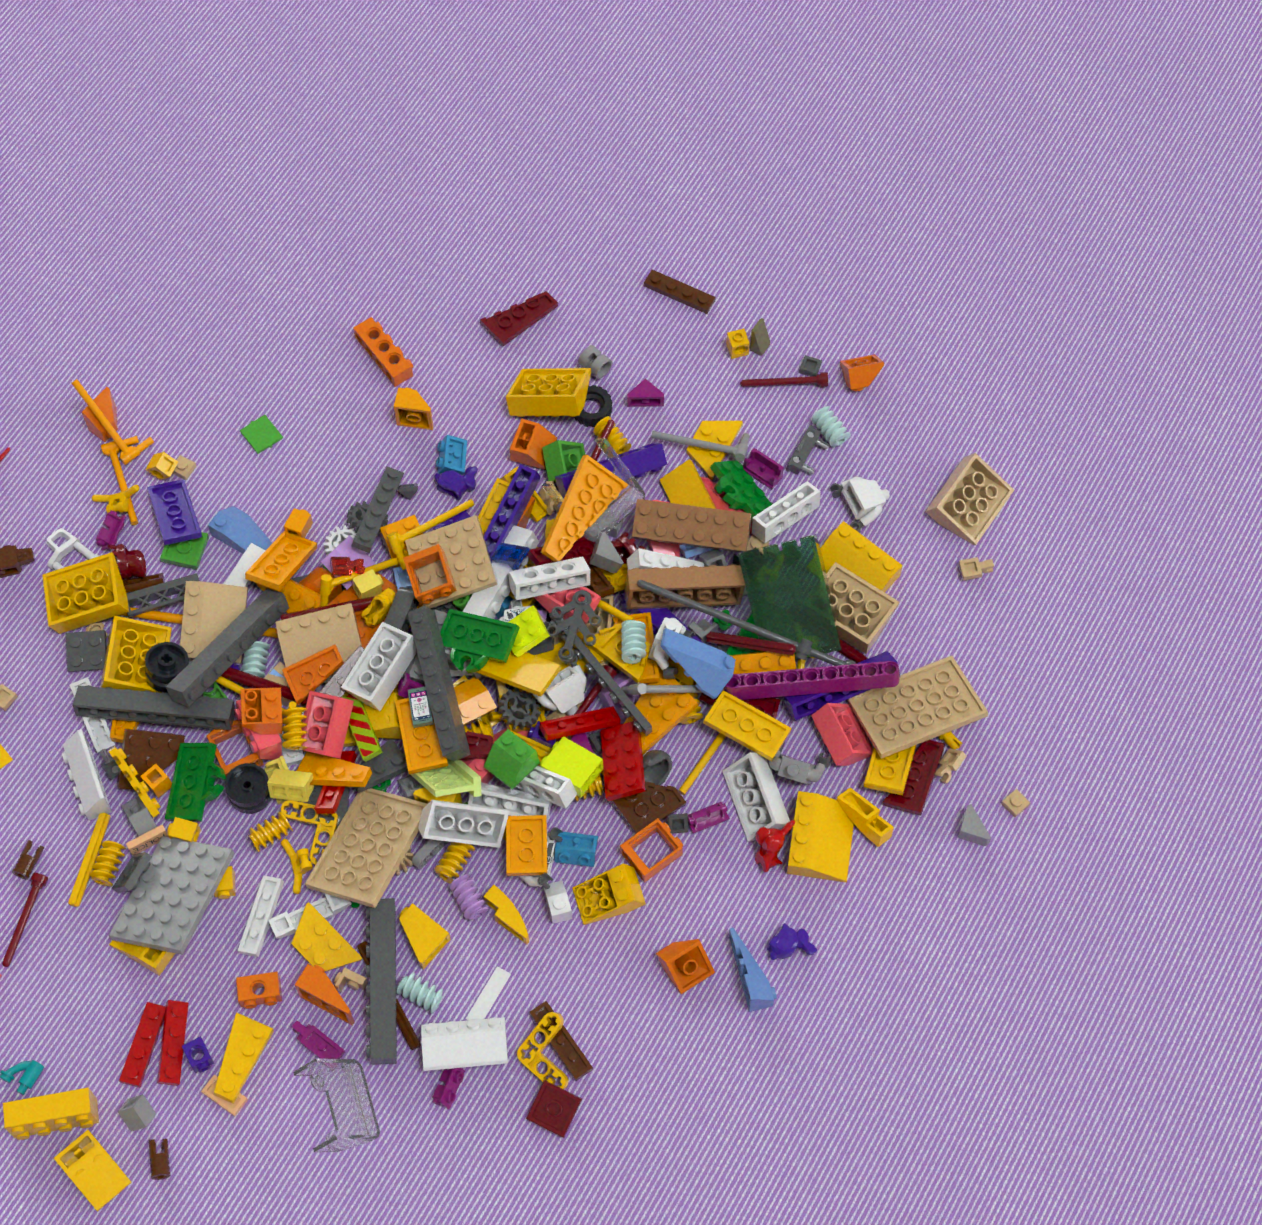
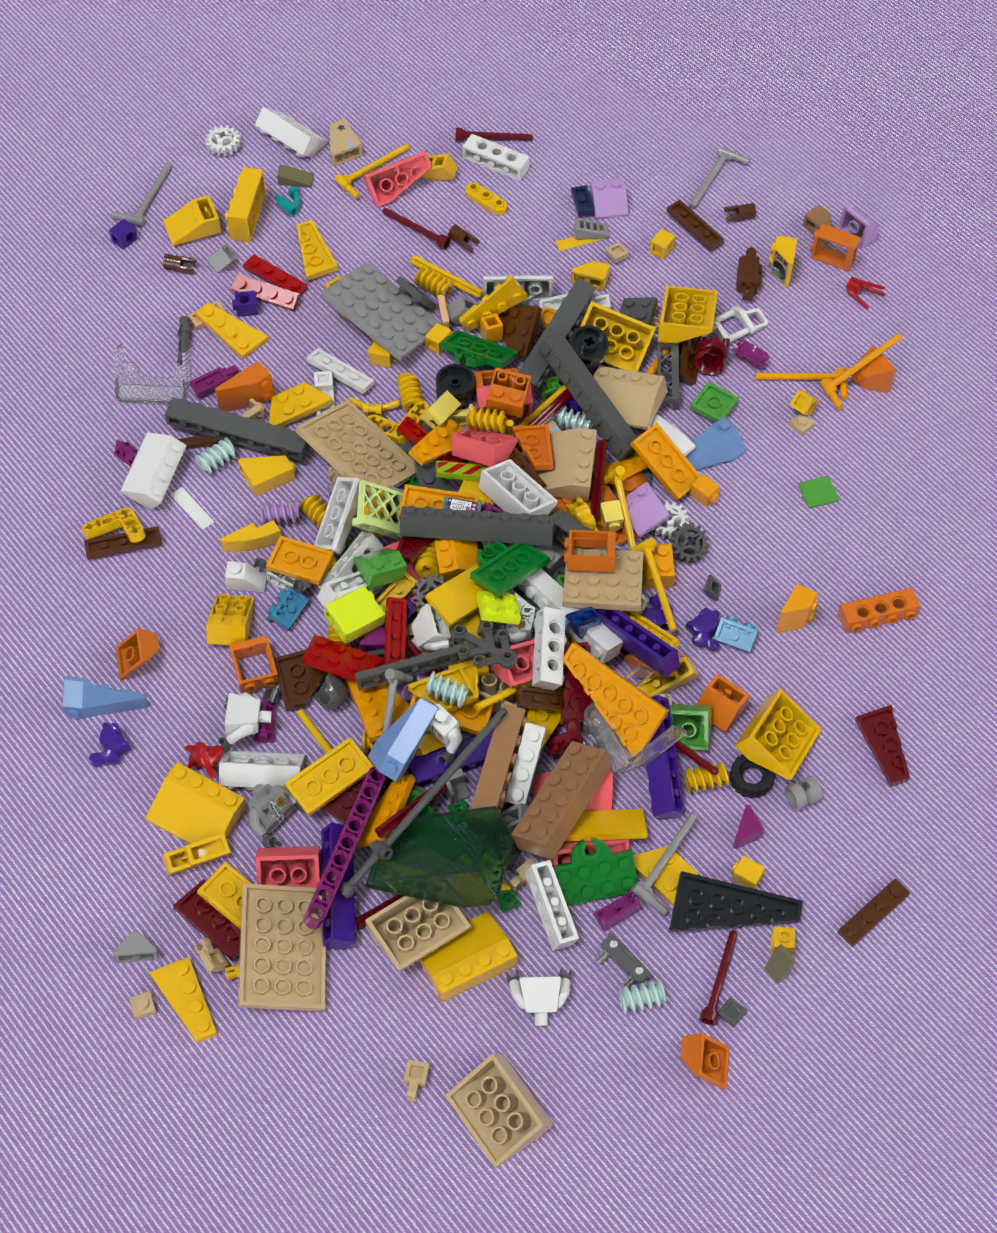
camera: 110 degrees right, 5 degrees down
yellow piece [92,485,139,513] -> none
dark purple plate [147,479,202,545] -> none
orange brick [236,971,282,1009] -> none
clear red plate [330,557,365,576] -> none
dark grey plate [352,466,404,553] -> none
dark red tile [526,1080,582,1138] -> none
light grey slope [589,532,624,573] -> none
none -> yellow wing [149,957,217,1043]
none -> dark grey pin [177,316,191,365]
none -> white torso [218,692,272,752]
none -> yellow wing [296,219,338,281]
none -> yellow slope [570,261,610,291]
none -> black wing [668,871,803,932]
none -> yellow brick [731,856,765,889]

